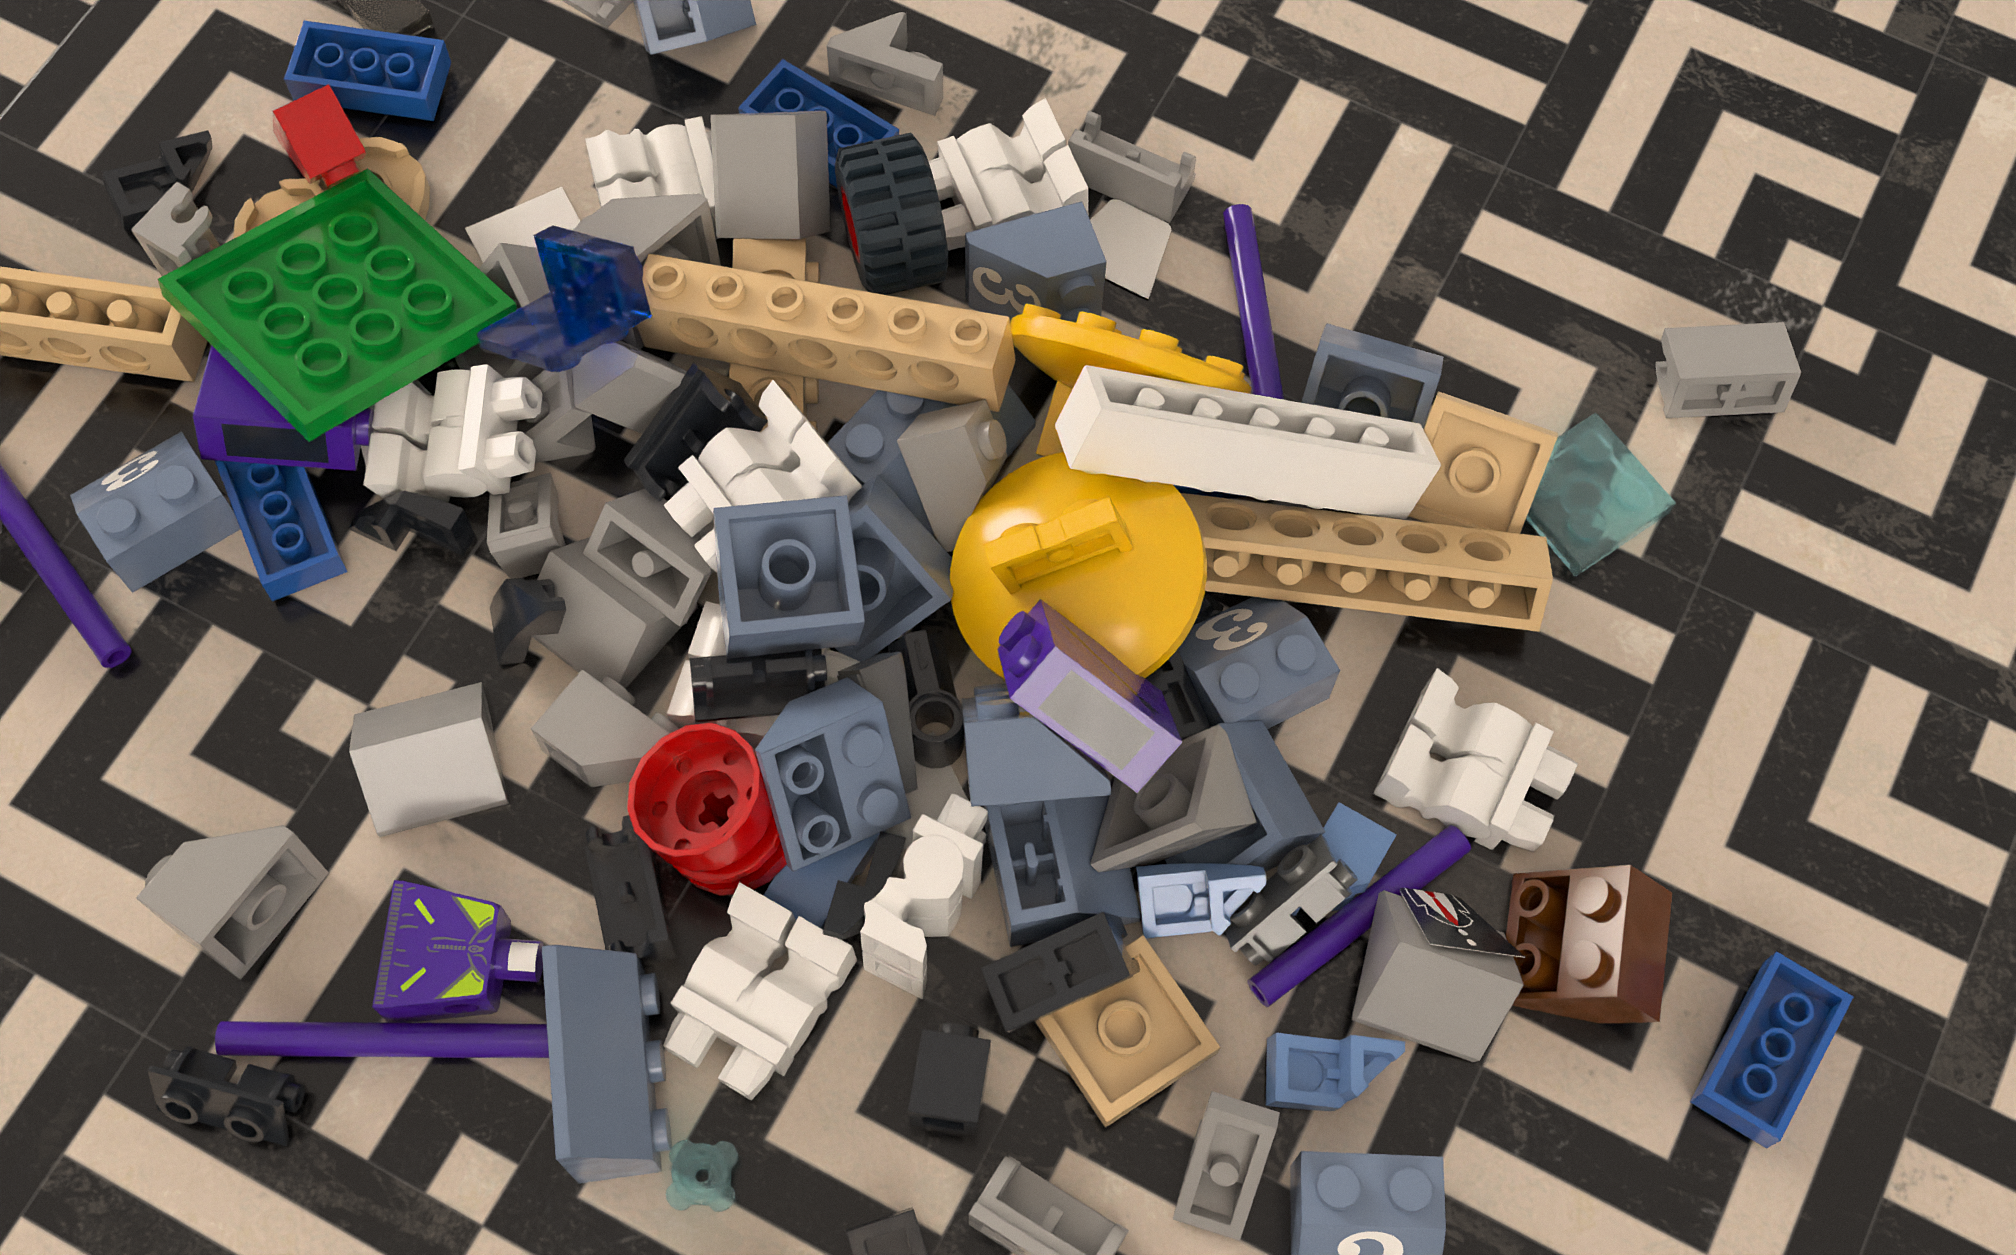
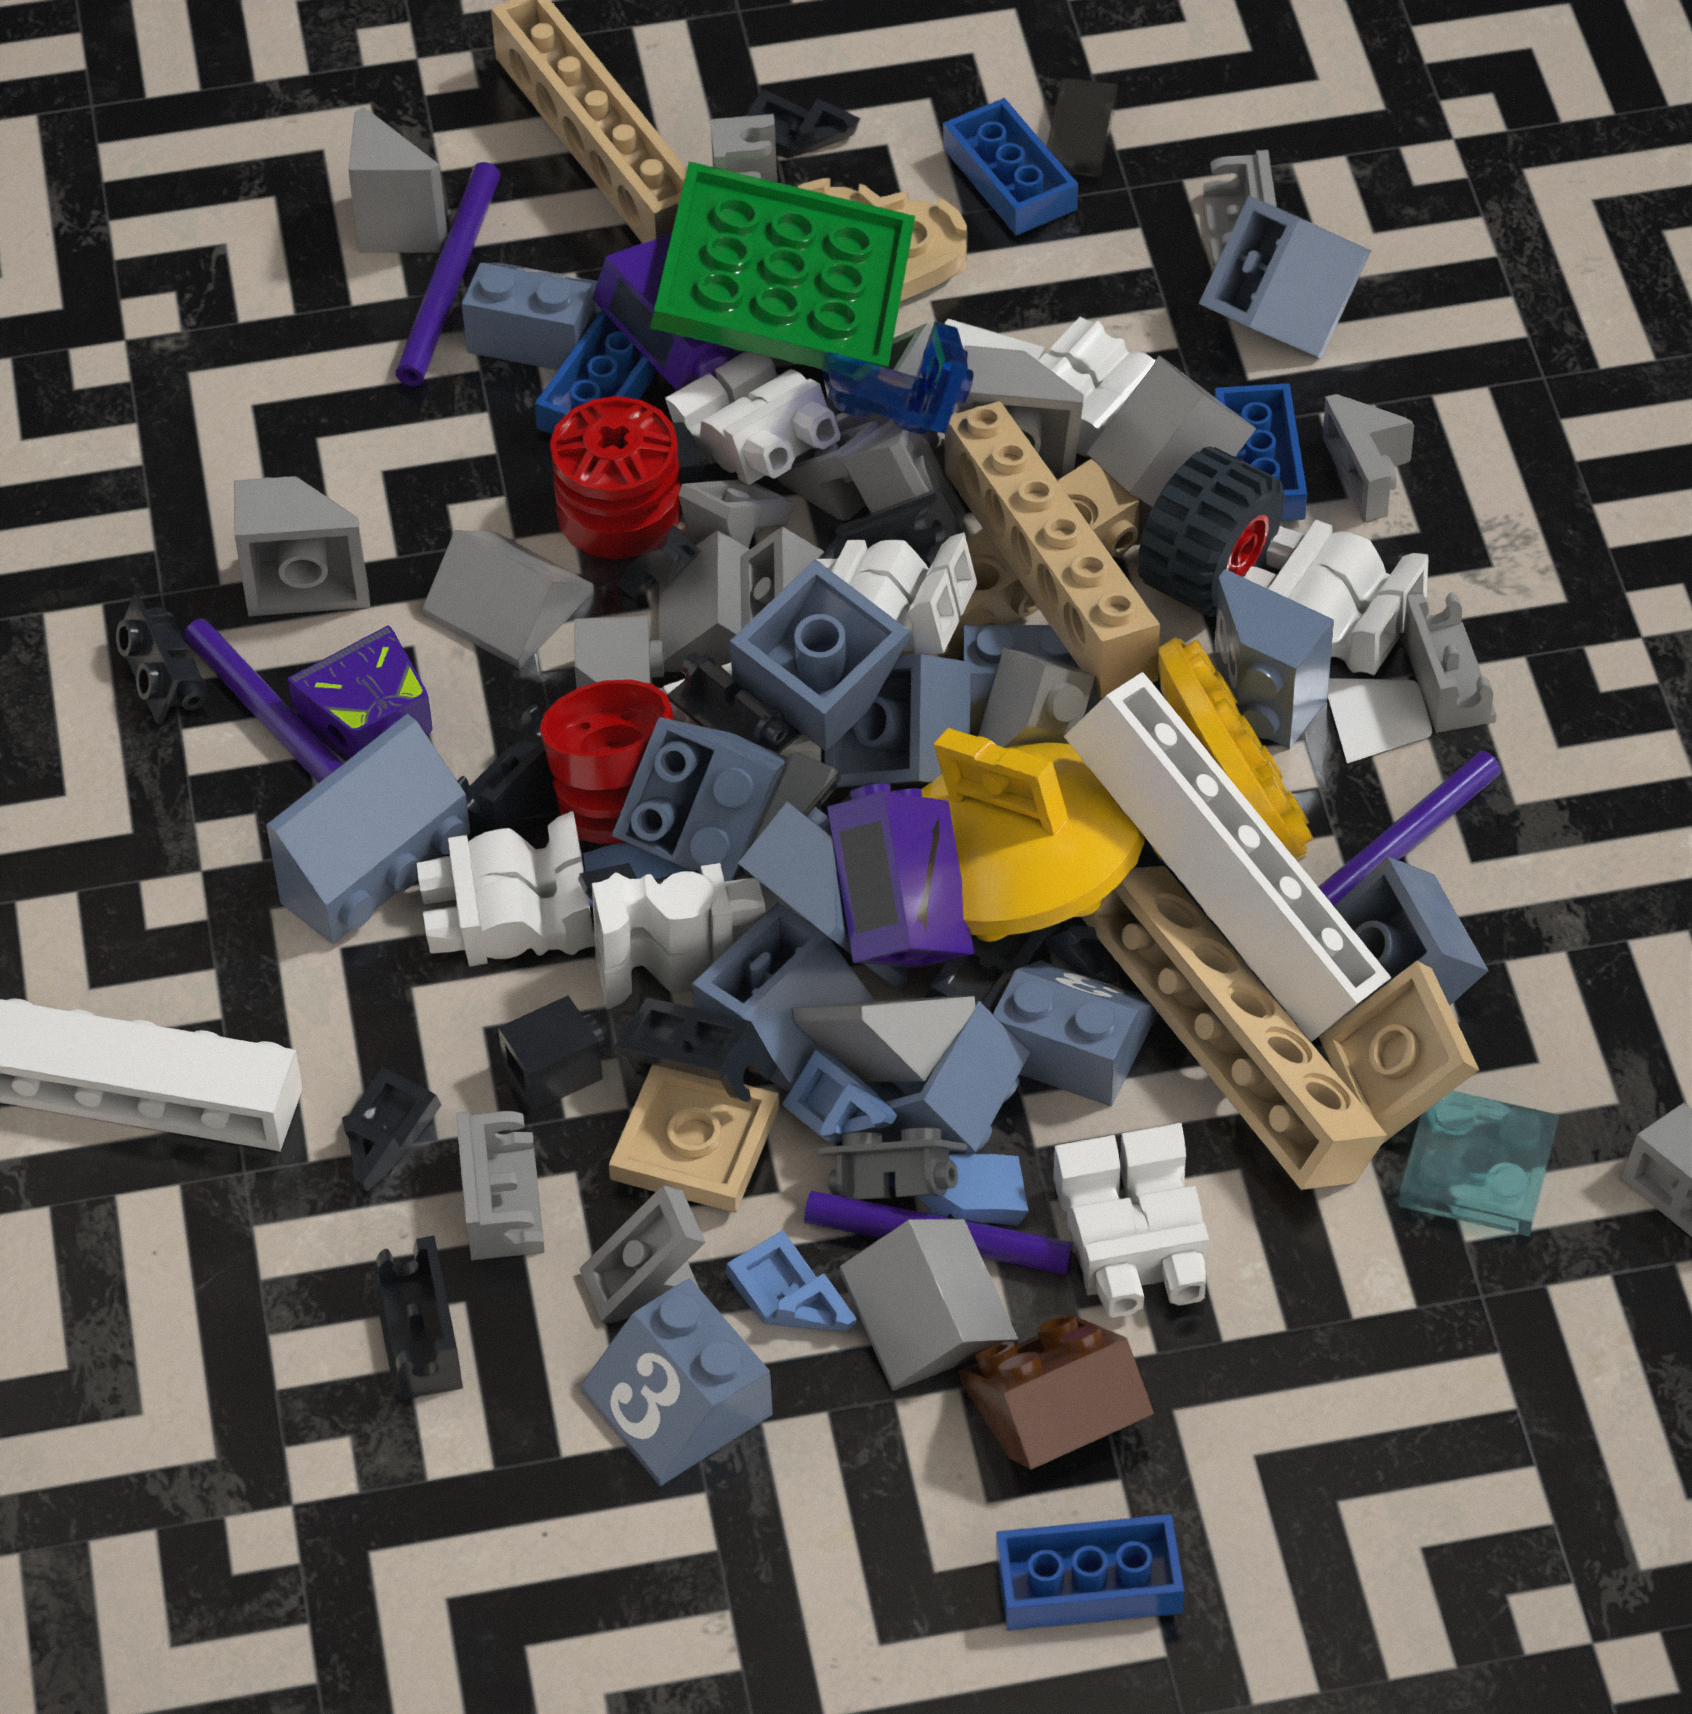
camera: 55 degrees right, 15 degrees down
red slope [273,84,366,188] -> none
clear light blue plate [666,1140,739,1212] -> none
black sticker [1400,888,1525,958] -> none
none -> red wheel [550,396,682,560]

